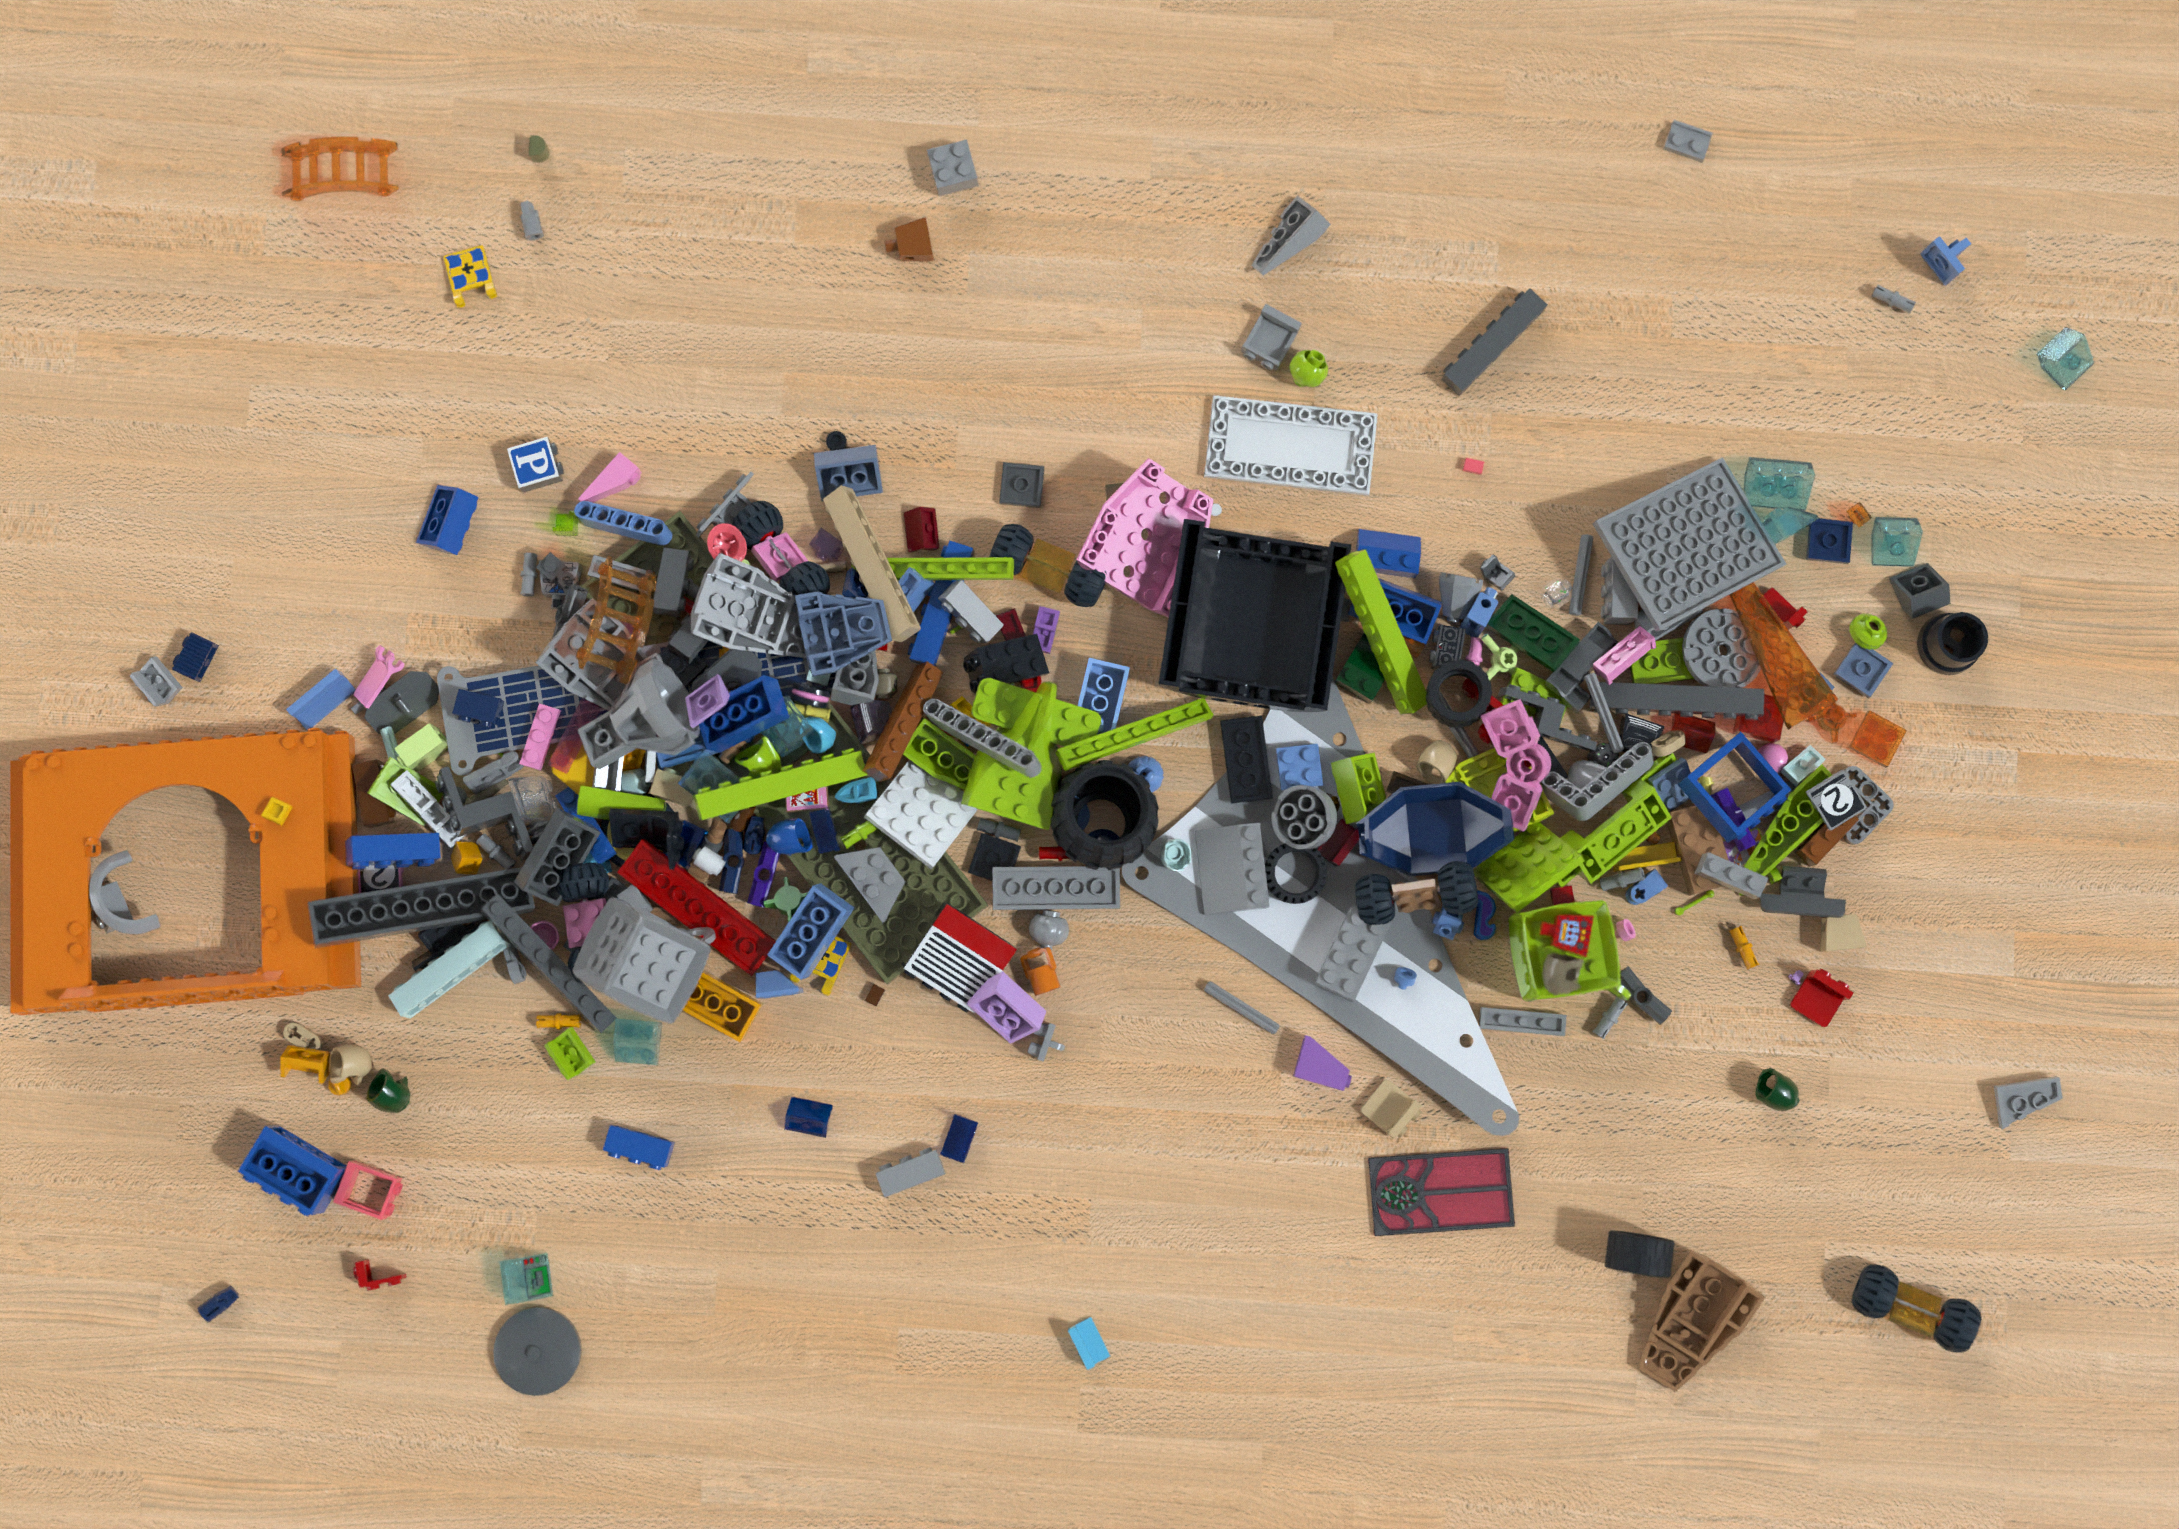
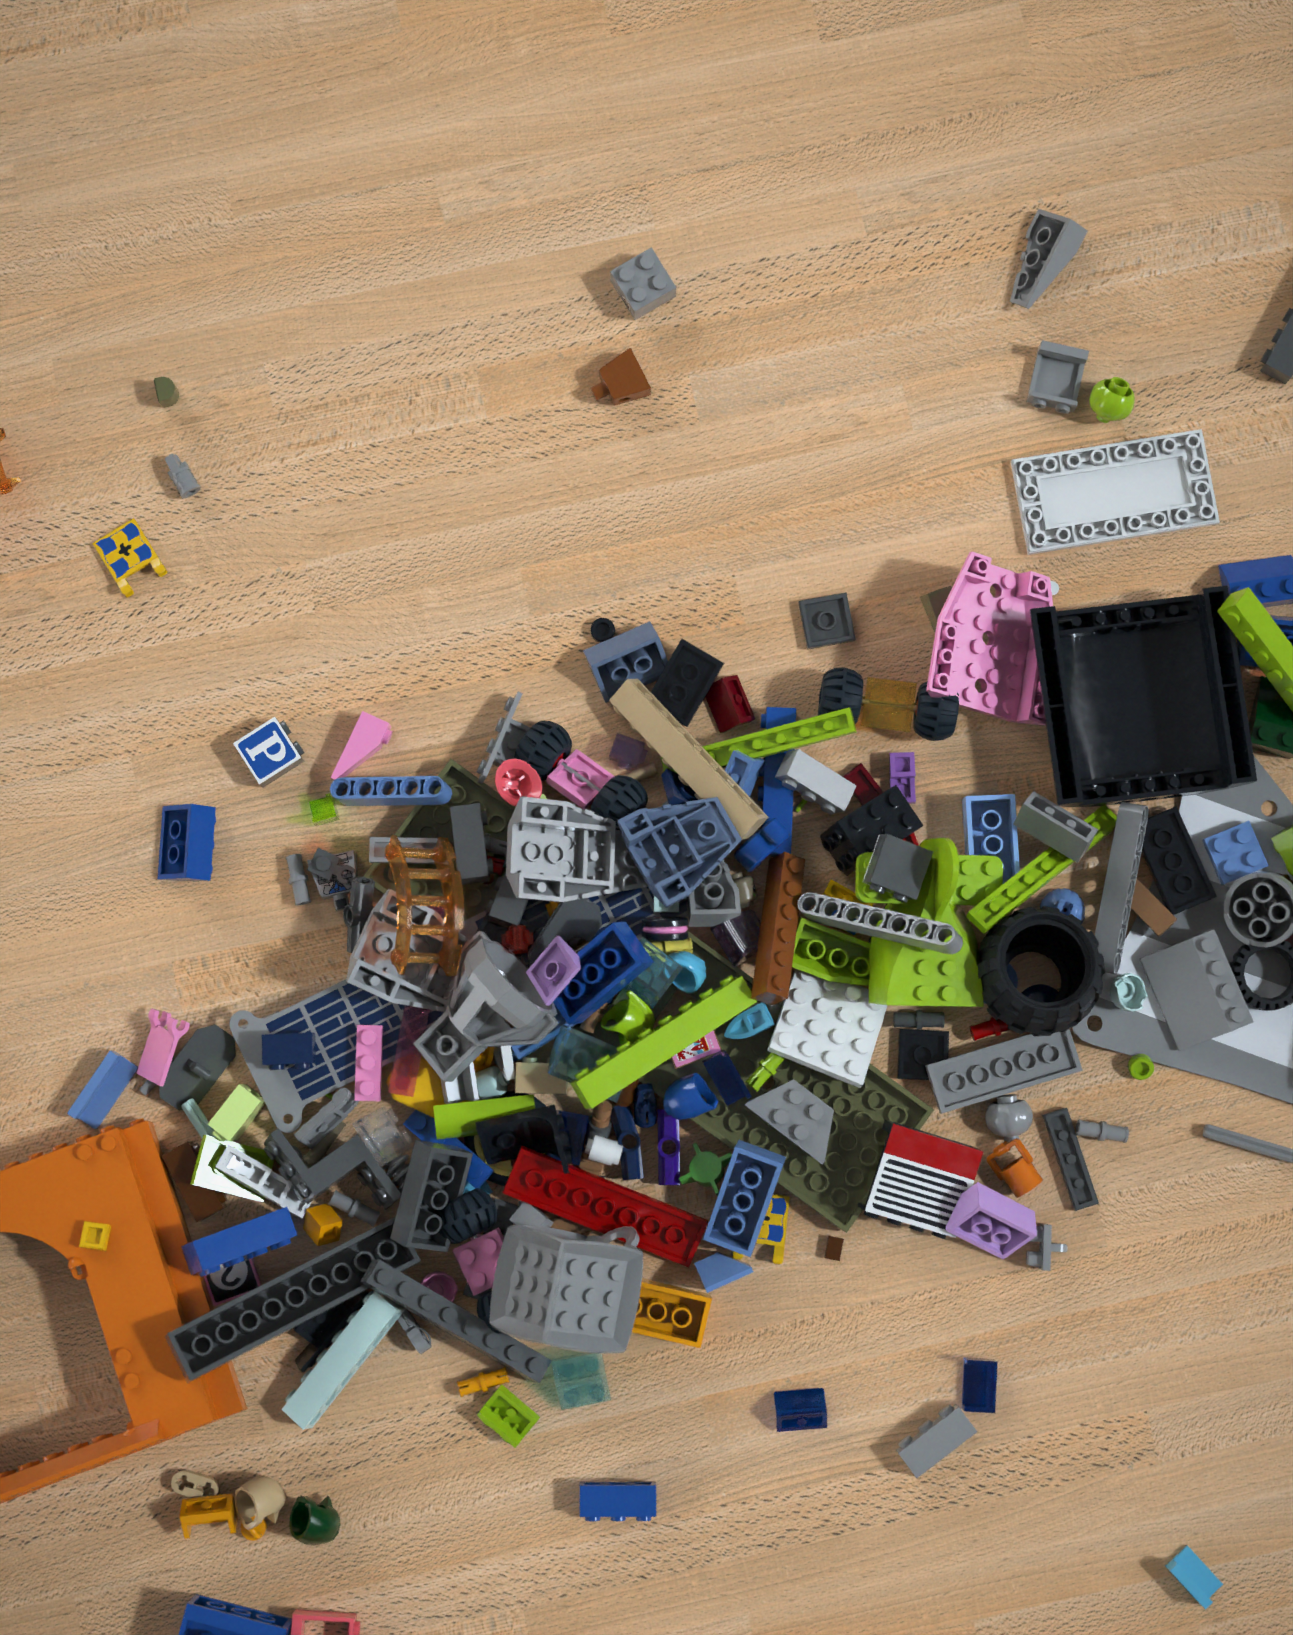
camera: 15 degrees left, 0 degrees up
none -> clear red gear [501,925,534,954]
none -> black plate [651,638,725,727]
none -> blue animal [734,818,790,872]
none -> dark grey piece [863,834,933,903]
none -> light grey brick [1013,791,1098,863]
none -> dark grey tile [1042,1108,1099,1211]
none -> light grey pin [1076,1119,1129,1143]
none -> light grey beam [1095,802,1148,974]
none -> lime tile [1128,1054,1154,1080]
none -> medium nougat tile [1131,879,1177,937]

